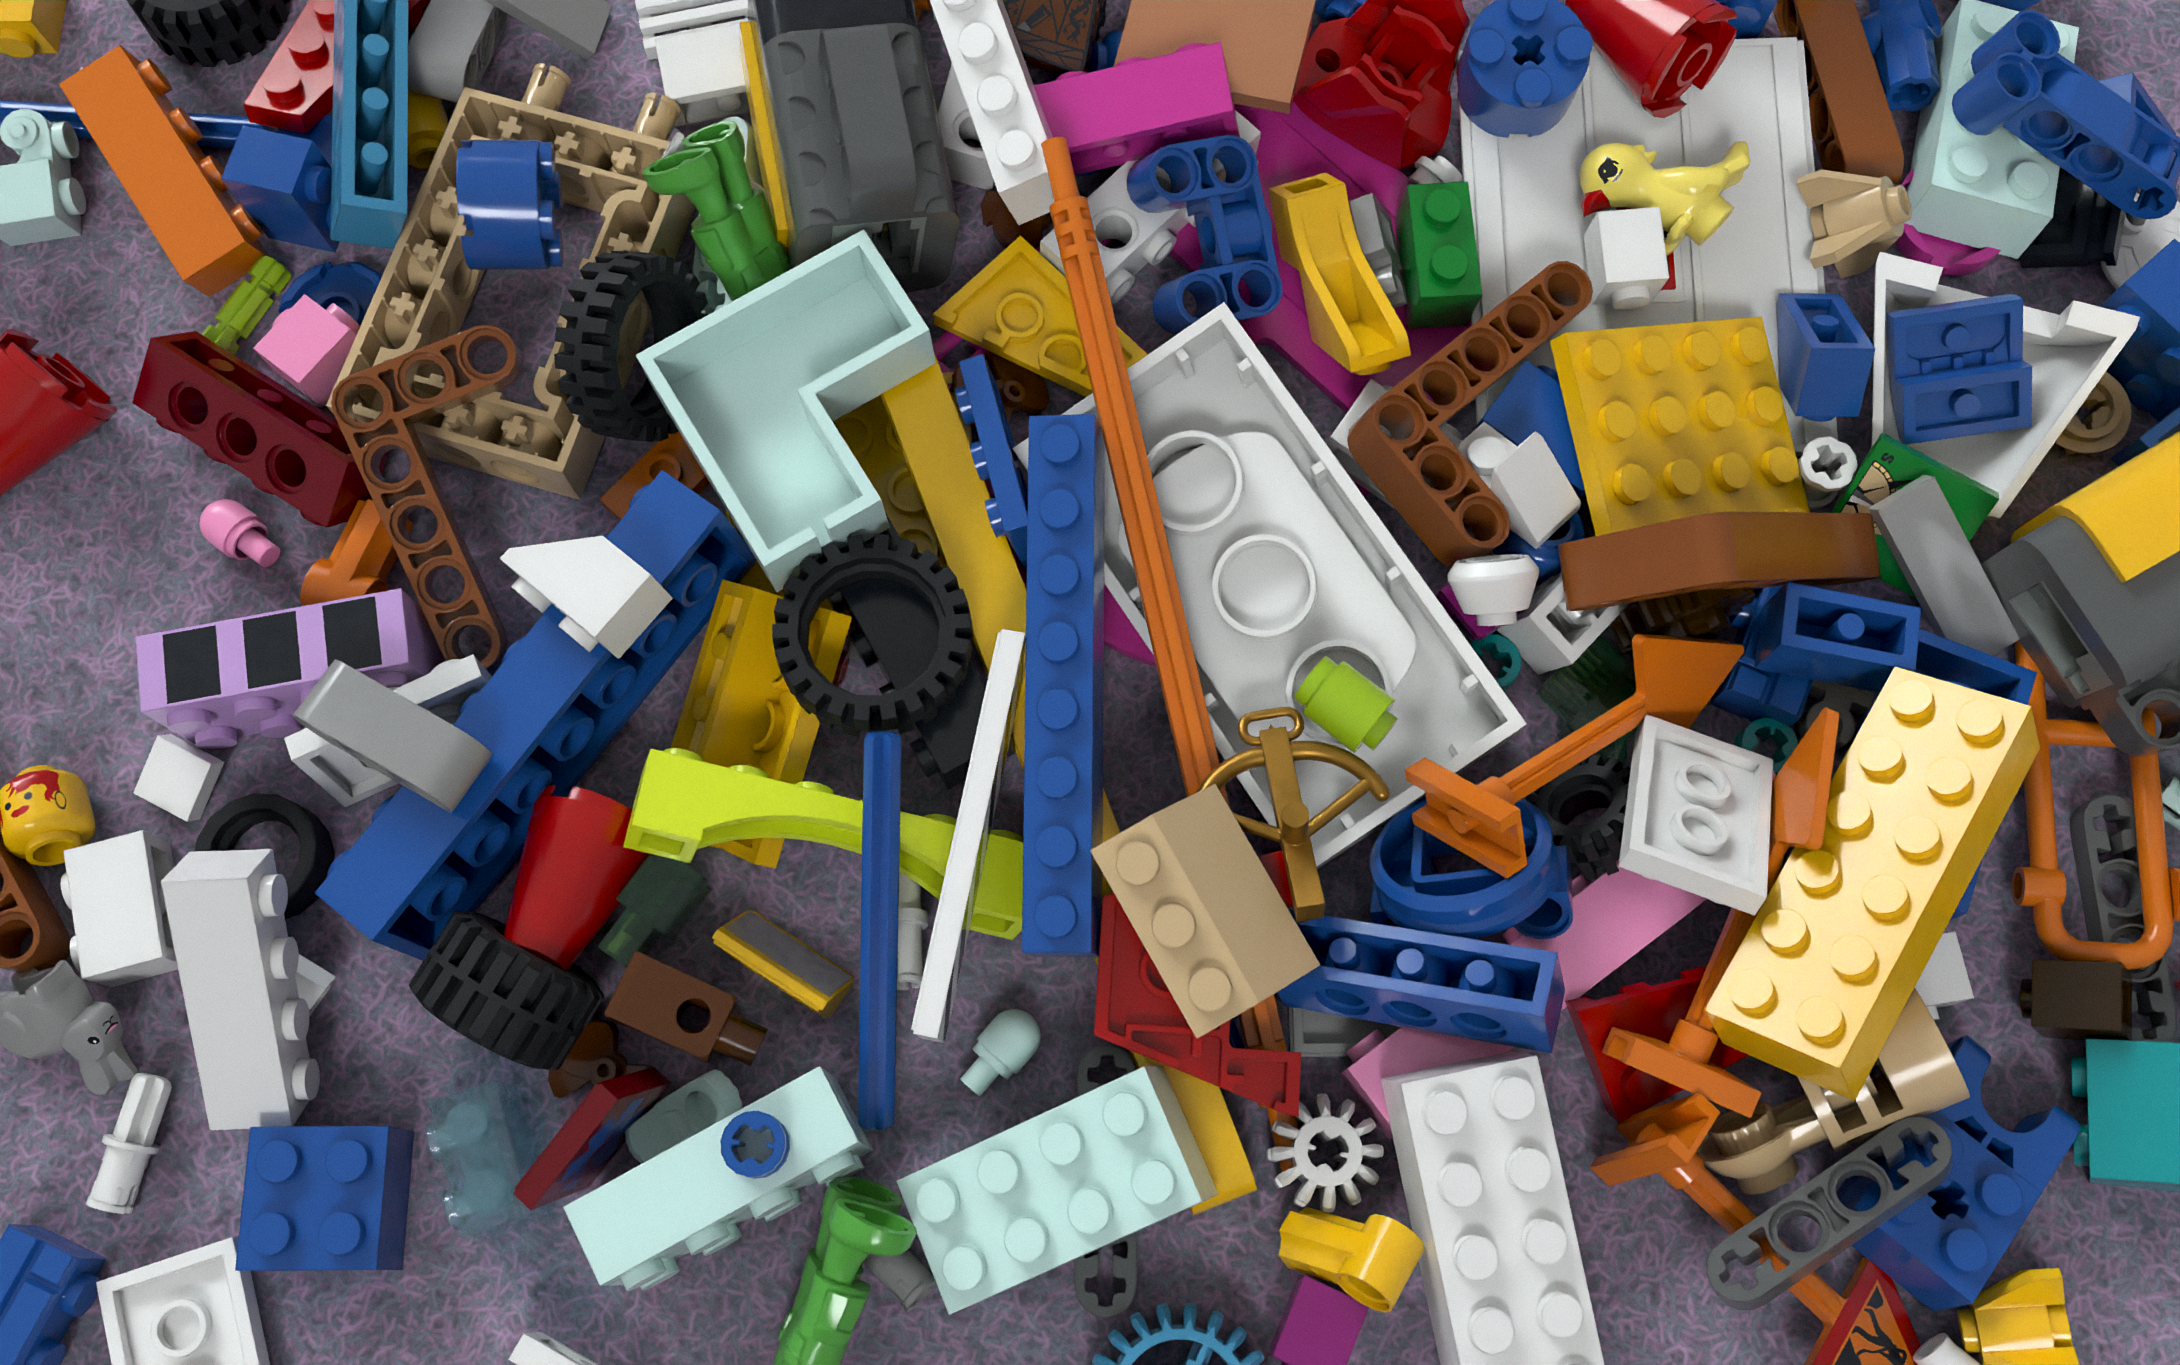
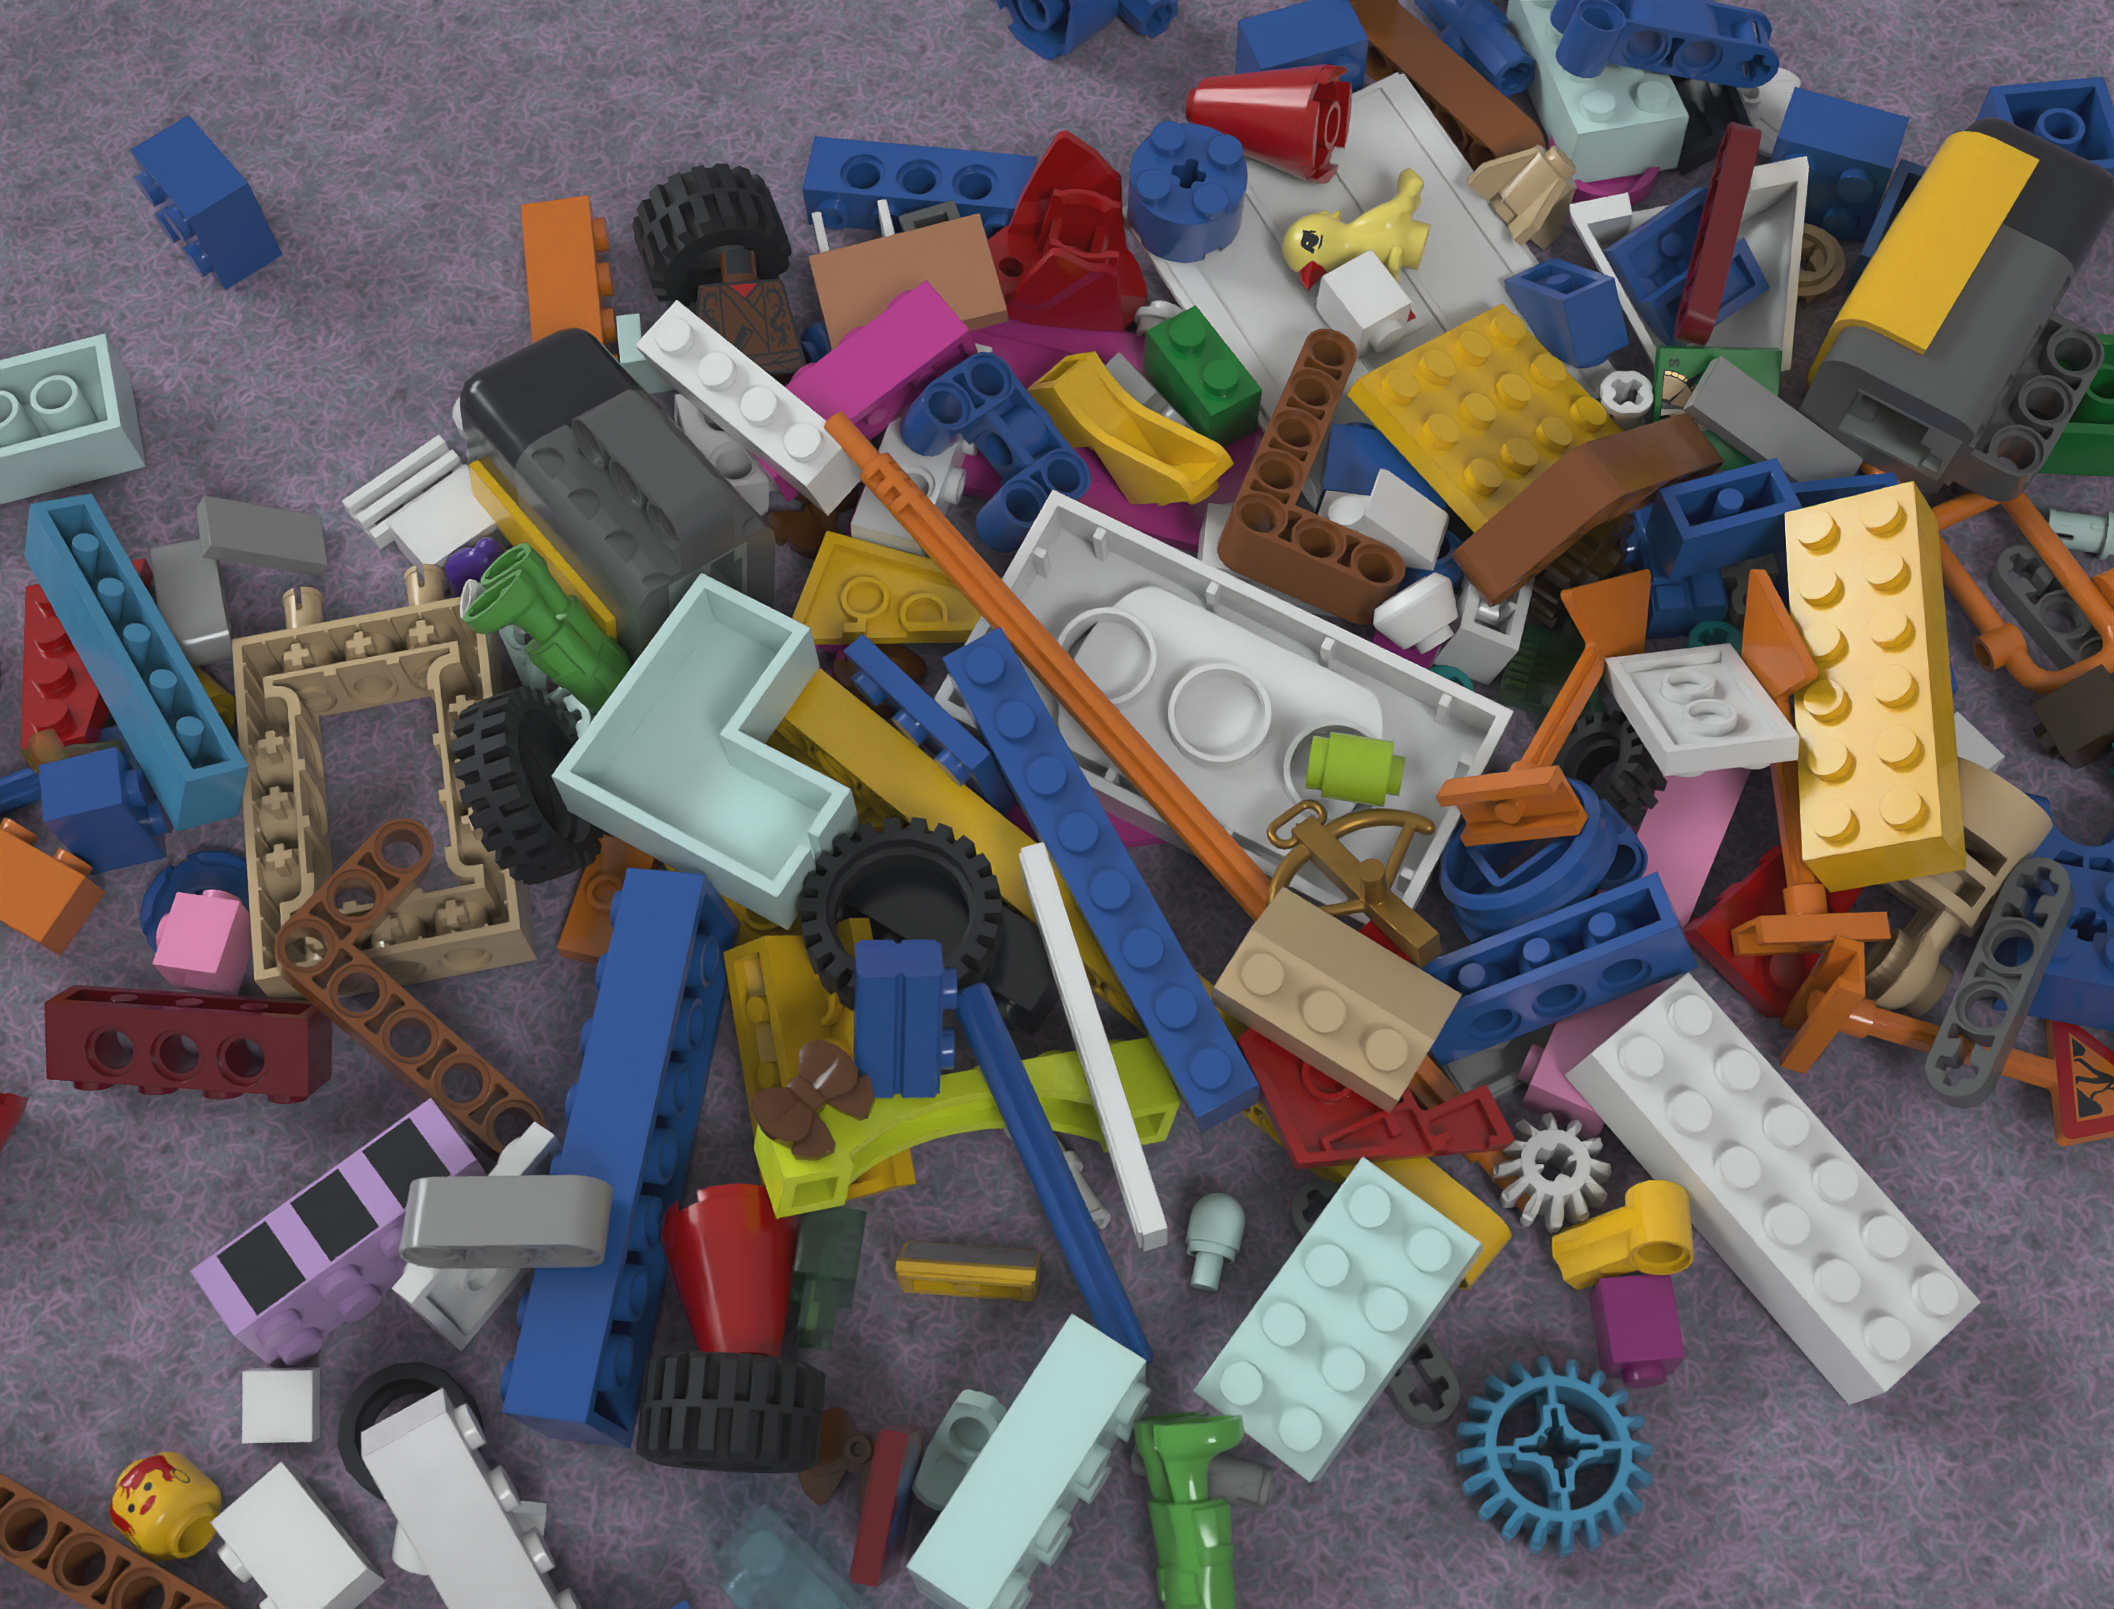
camera: 25 degrees left, 10 degrees down
bright pink cylinder [199,499,280,567] -> none
lime axle [201,255,291,355] -> none
orange piece [300,499,413,606] -> none
blue brick [456,140,563,270] -> none
white slope [500,536,673,659] -> none
reddish brown torso [604,951,768,1066] -> none
blue bush [720,1111,790,1179] -> none
none -> clear yellow hand [22,729,123,776]
none -> dark purple arm [445,537,506,598]
none -> reddish brown piece [751,1039,875,1161]
none -> blue brick [853,940,957,1098]
none -> dark red beam [1673,122,1761,346]

